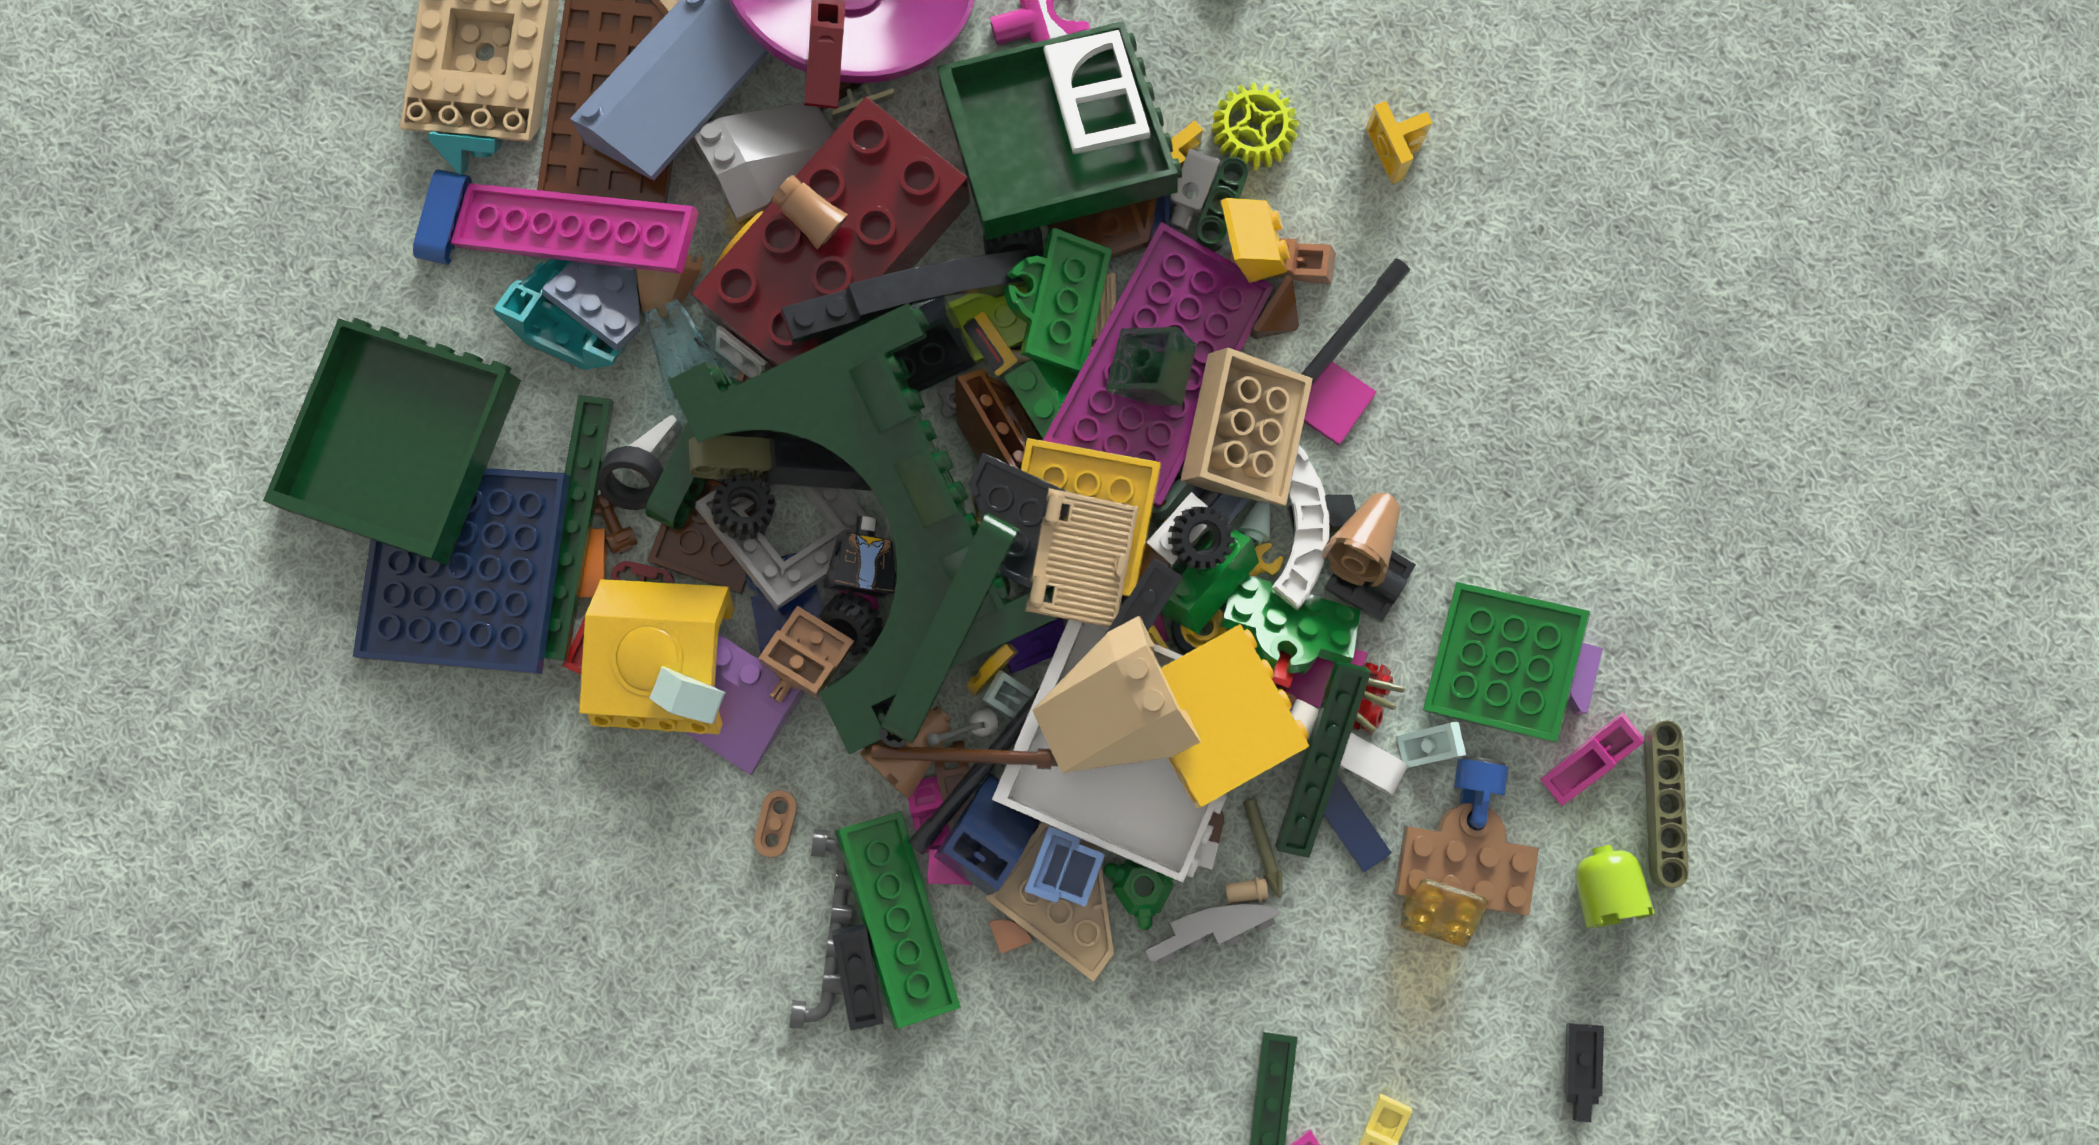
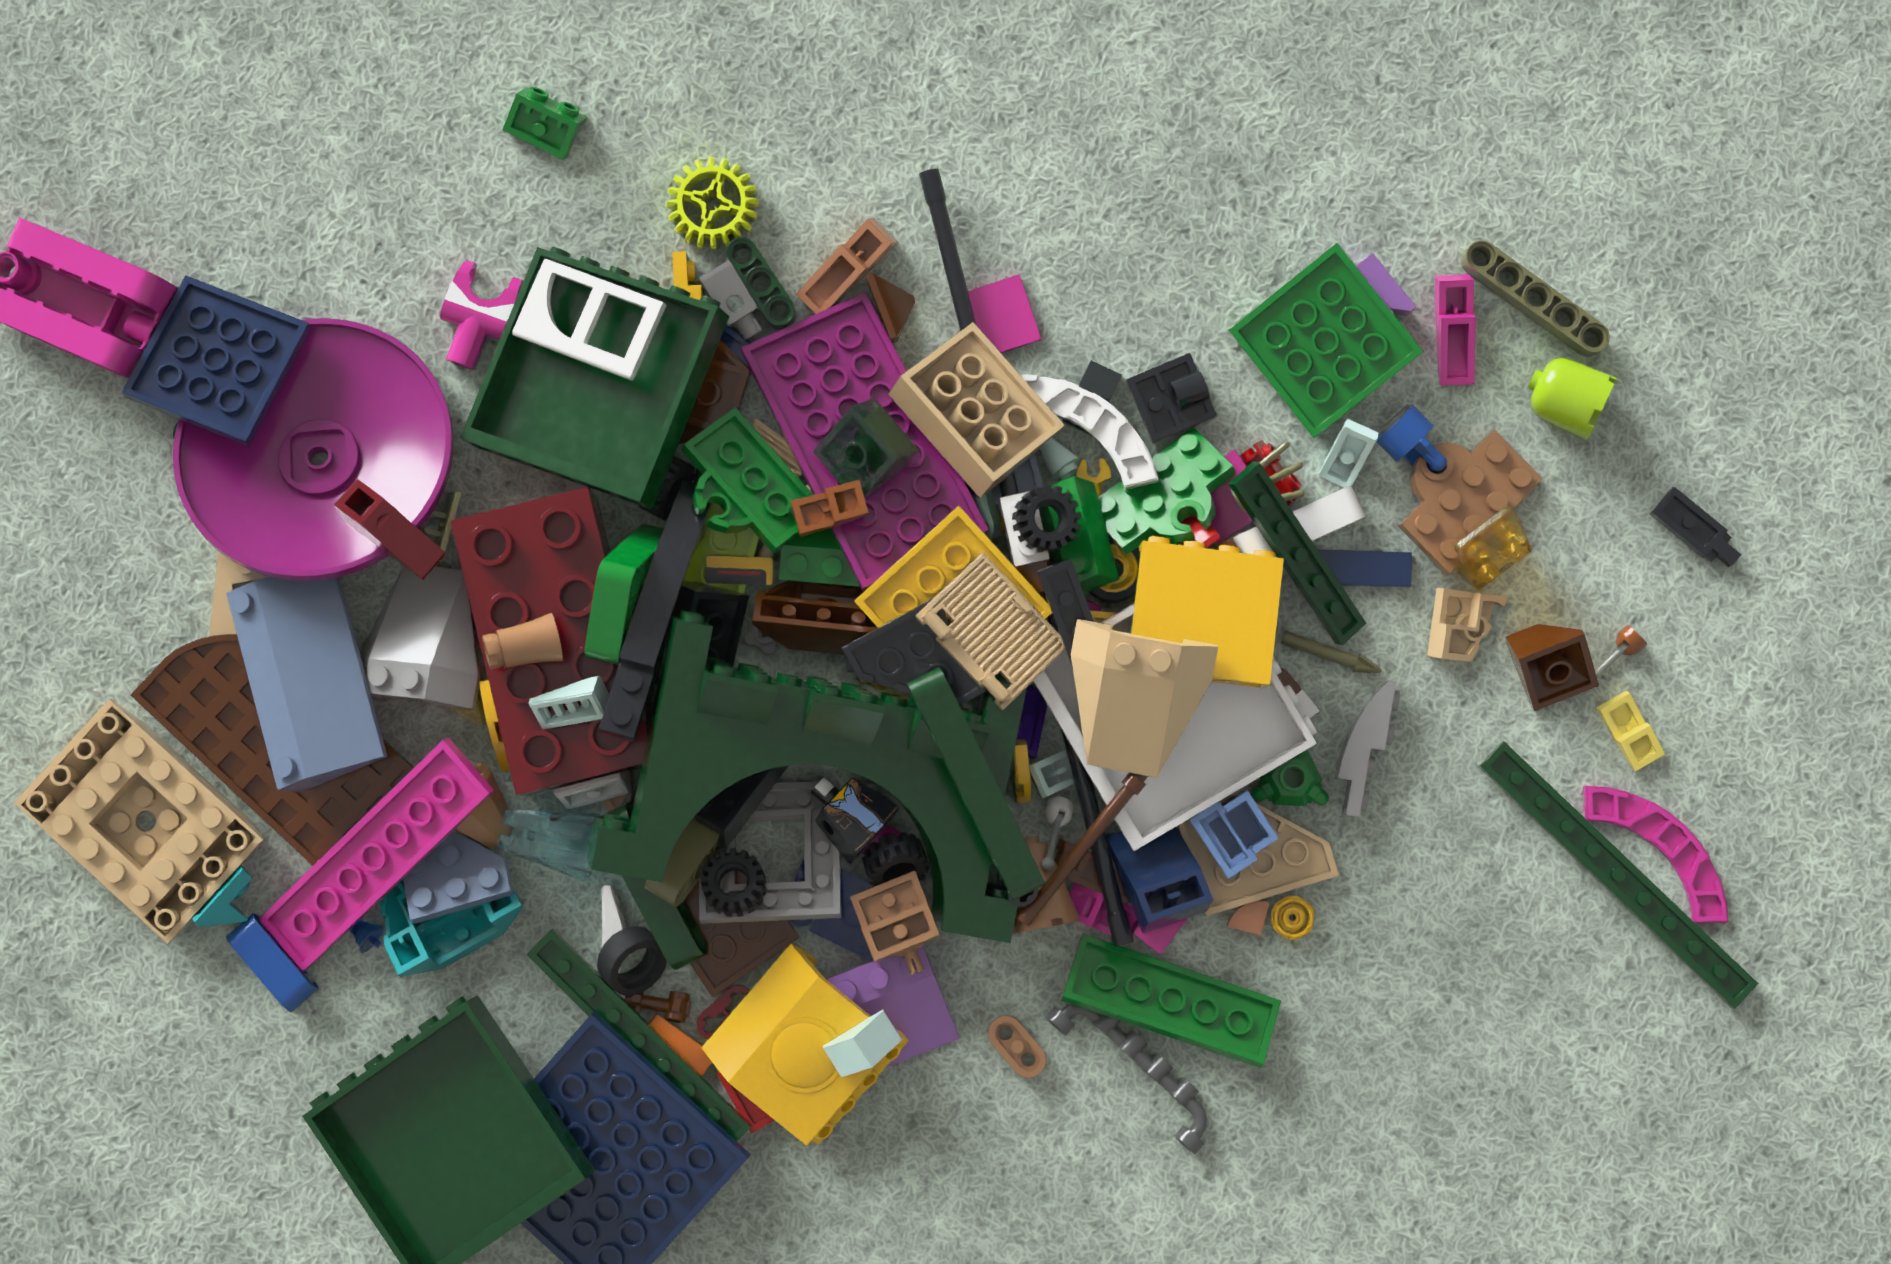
camera: 55 degrees left, 5 degrees up
black plate [831,924,884,1031] -> none
yellow slope [1221,198,1290,283] -> none
tan pin [1225,876,1269,905] -> none
medium nougat cone [1322,493,1400,586] -> none
yellow bracket [1365,101,1433,184] -> none
none -> clear blue piece [350,920,385,953]
none -> light aqua slope [529,676,610,730]
none -> green beam [584,524,664,665]
none -> dark orange slope [791,480,869,537]
none -> yellow plate [1271,896,1314,940]
none -> tan slope [1427,587,1507,662]
none -> reddish brown slope [1505,624,1599,711]
none -> dark orange hinge [1580,625,1647,695]

